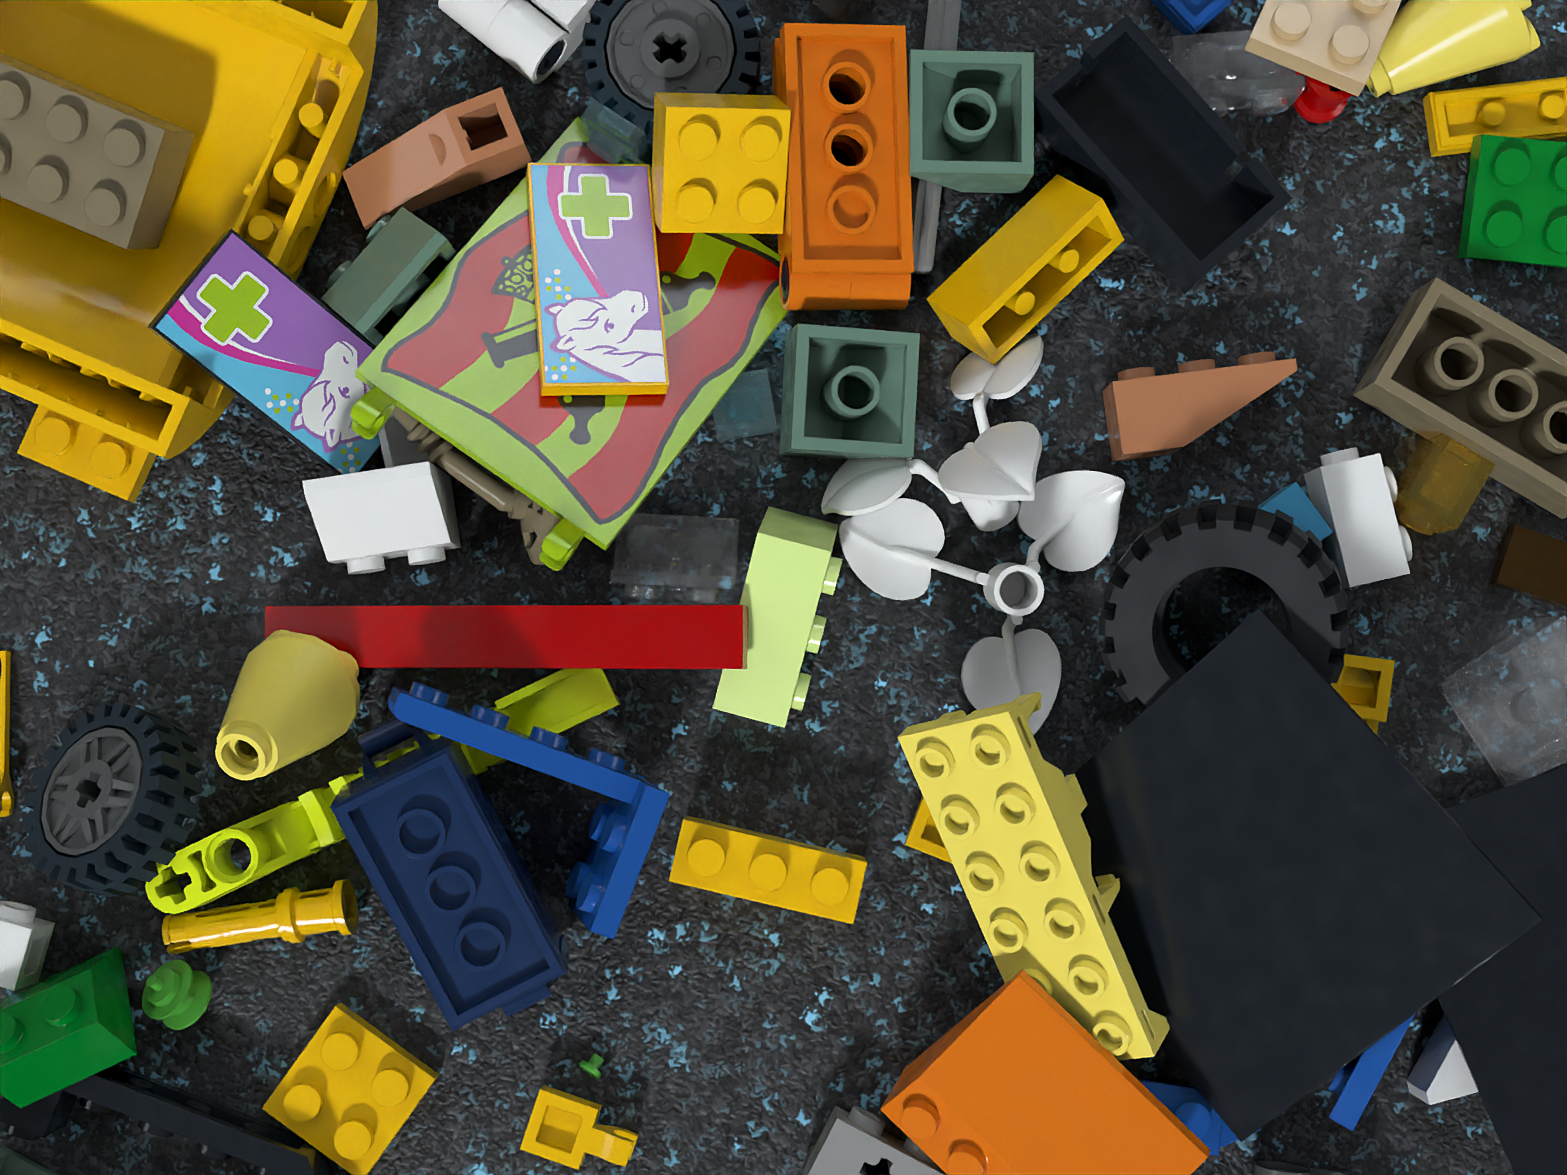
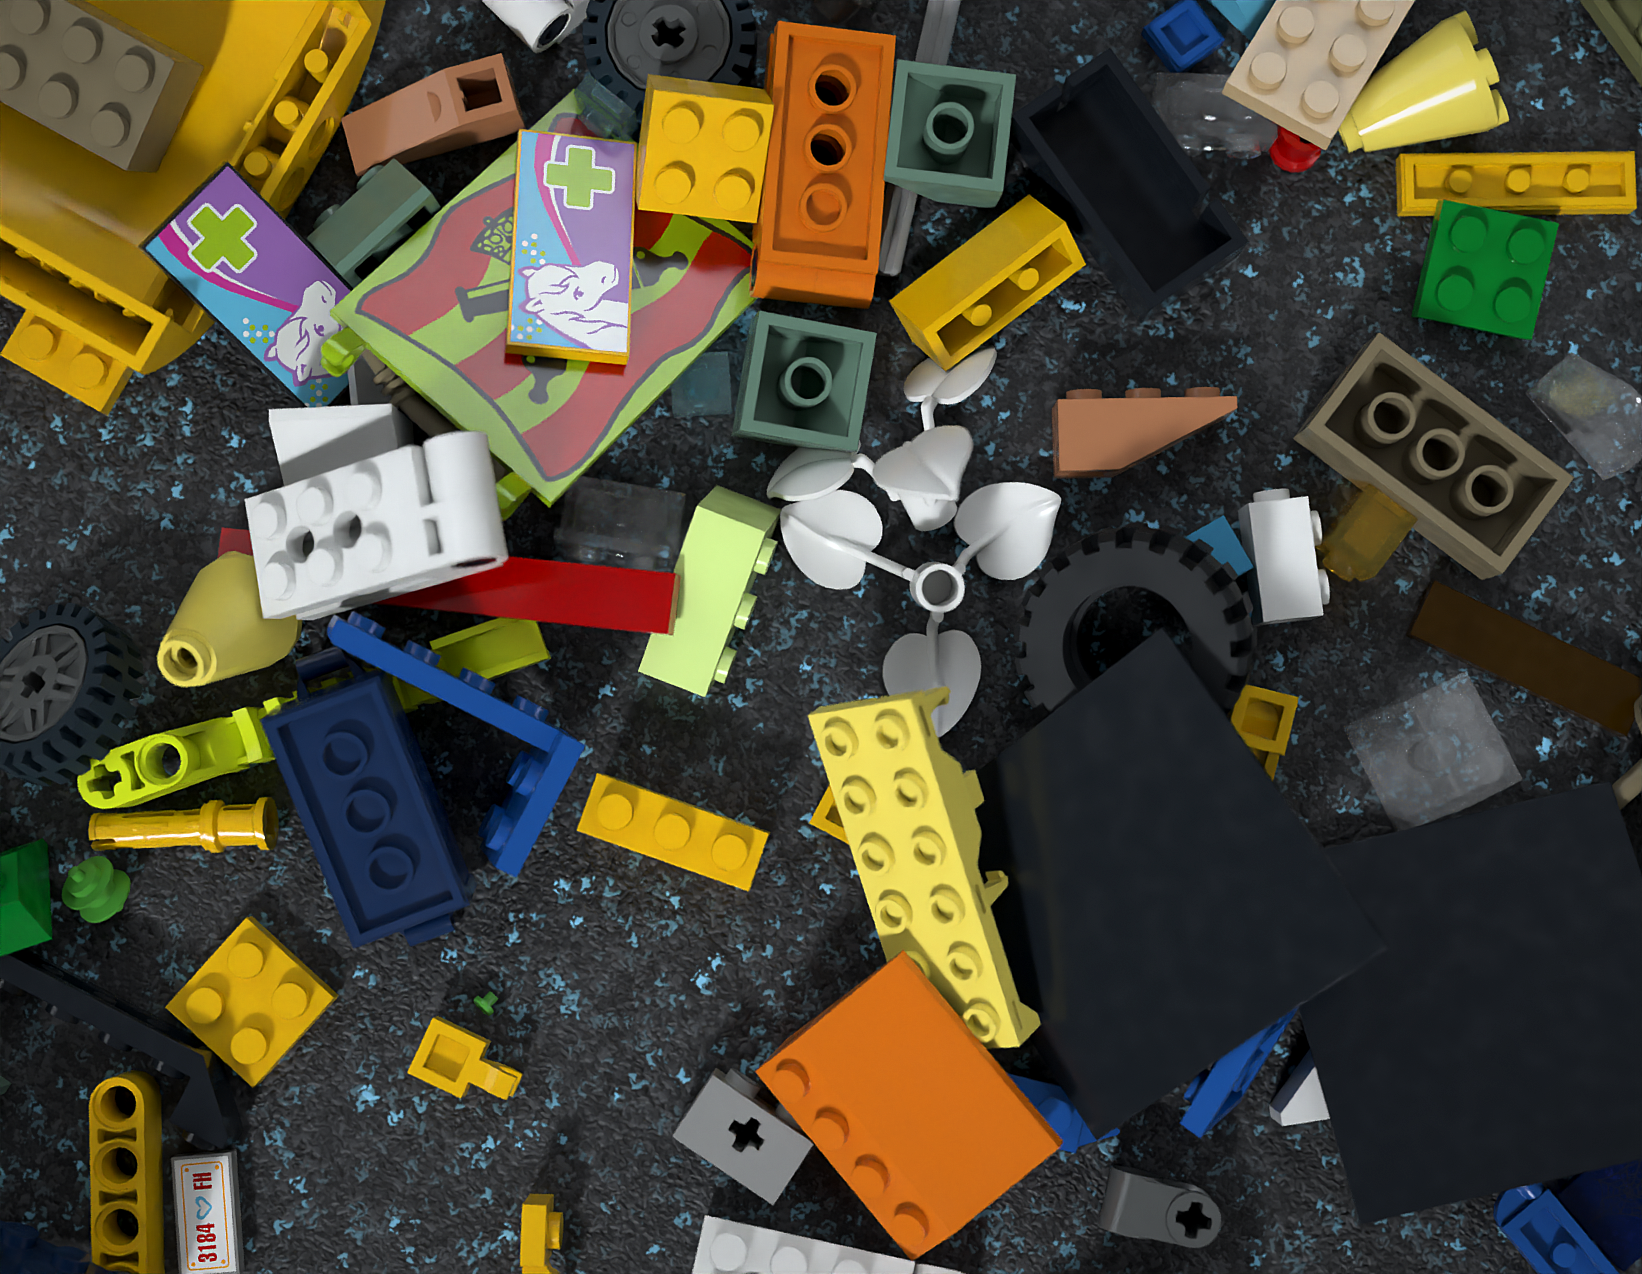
camera: 10 degrees right, 0 degrees up
none -> white hinge [245,431,508,620]

